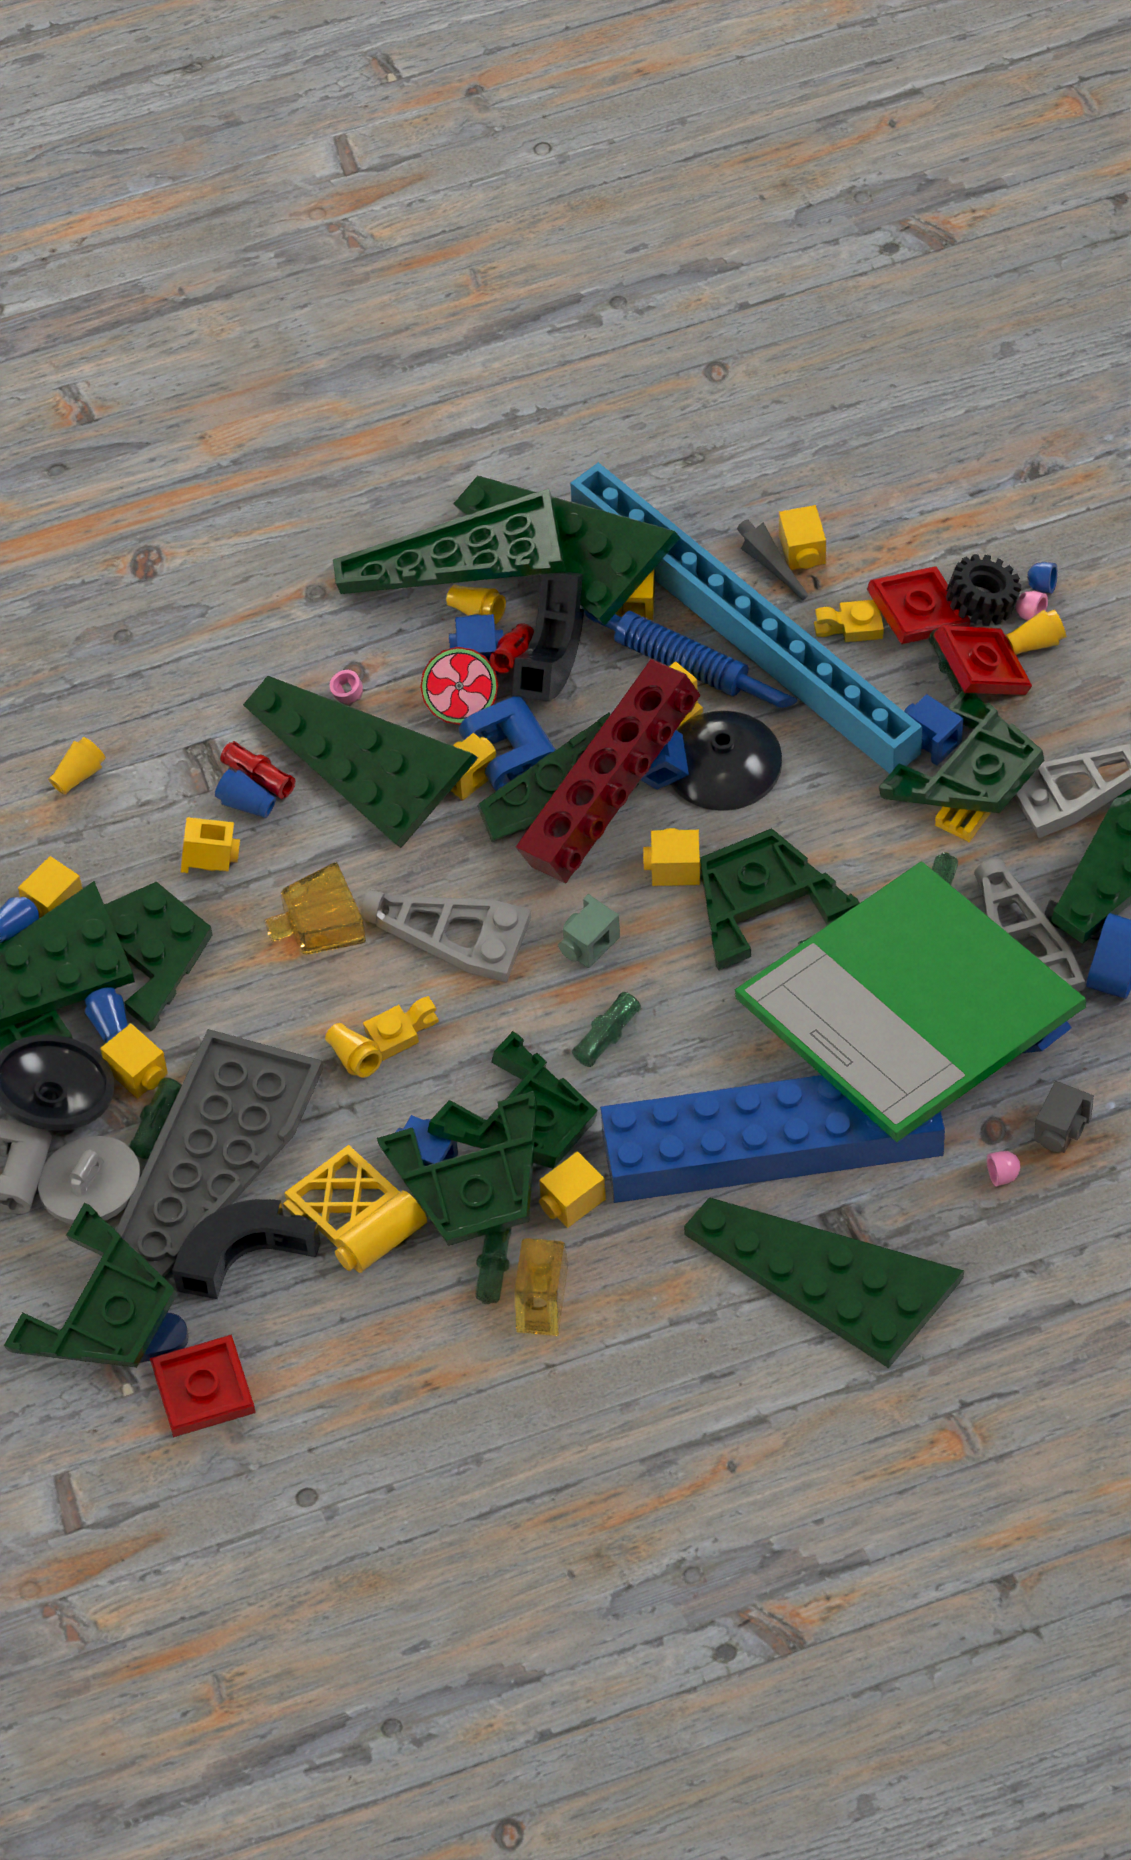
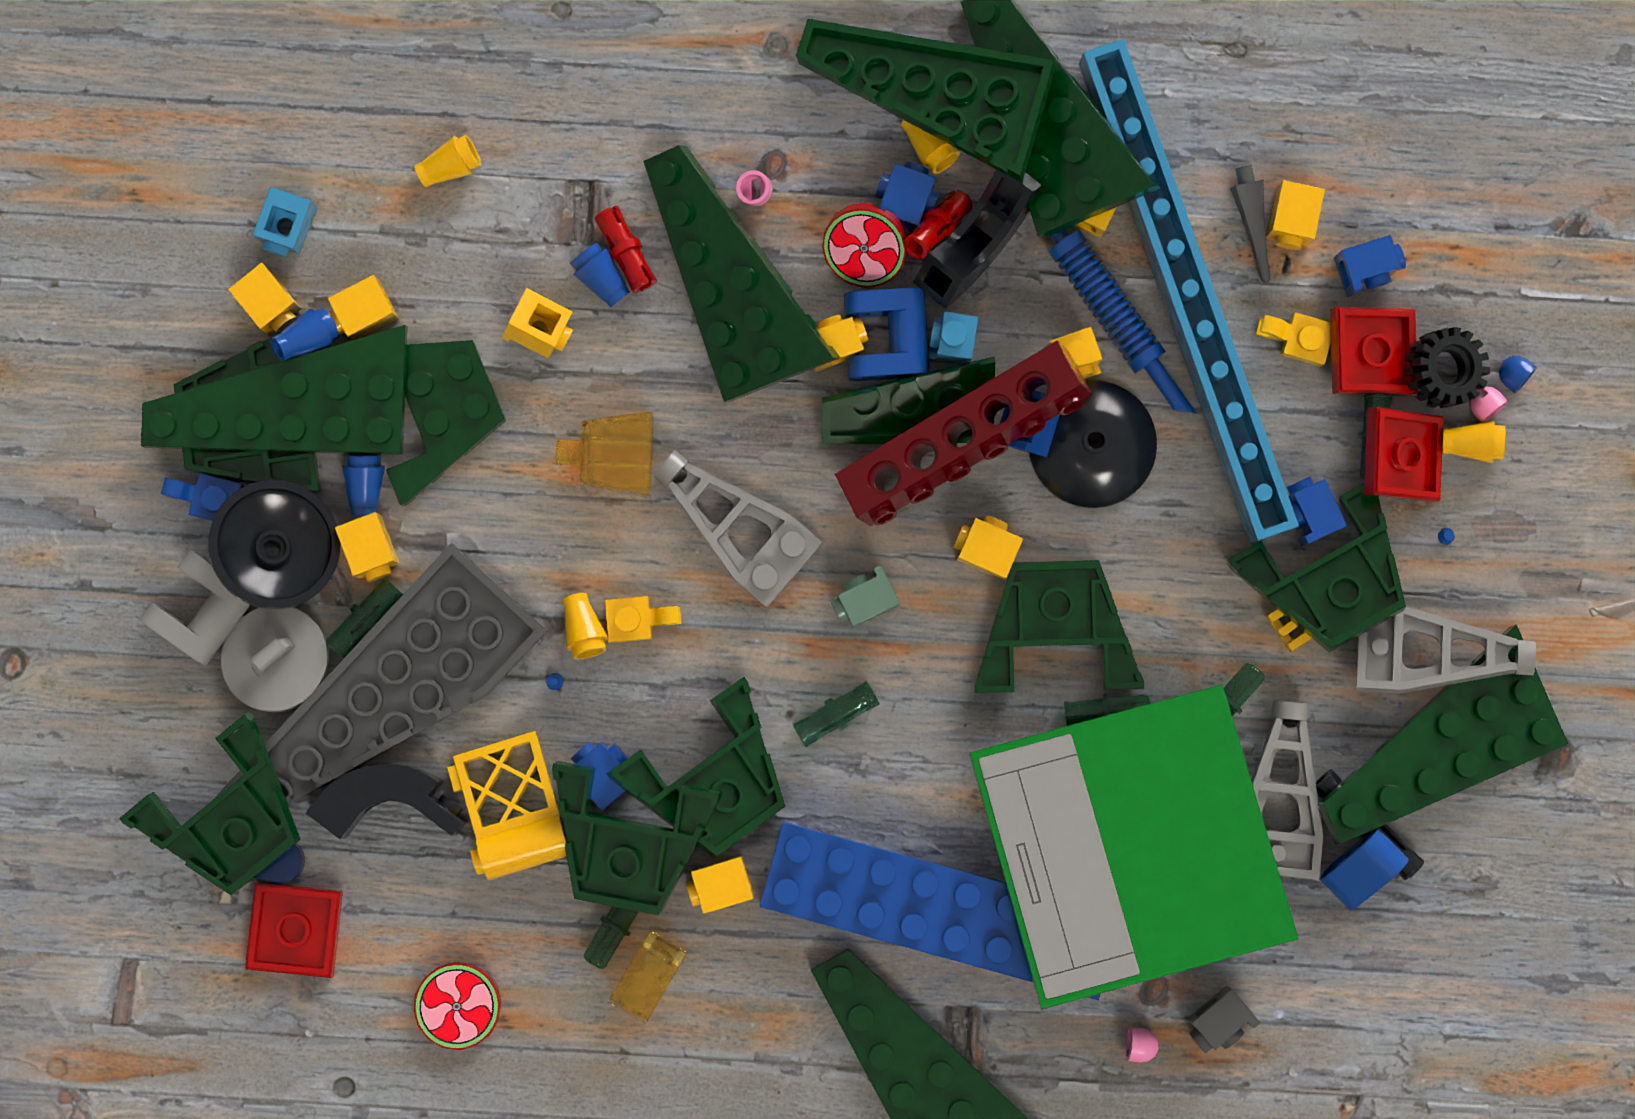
camera: 20 degrees right, 30 degrees up
none -> tile [413,962,502,1050]
none -> blue piece [546,673,564,690]
none -> dark azure brick [928,311,978,365]
none -> blue brick [1334,235,1406,297]
none -> blue piece [1438,528,1455,545]

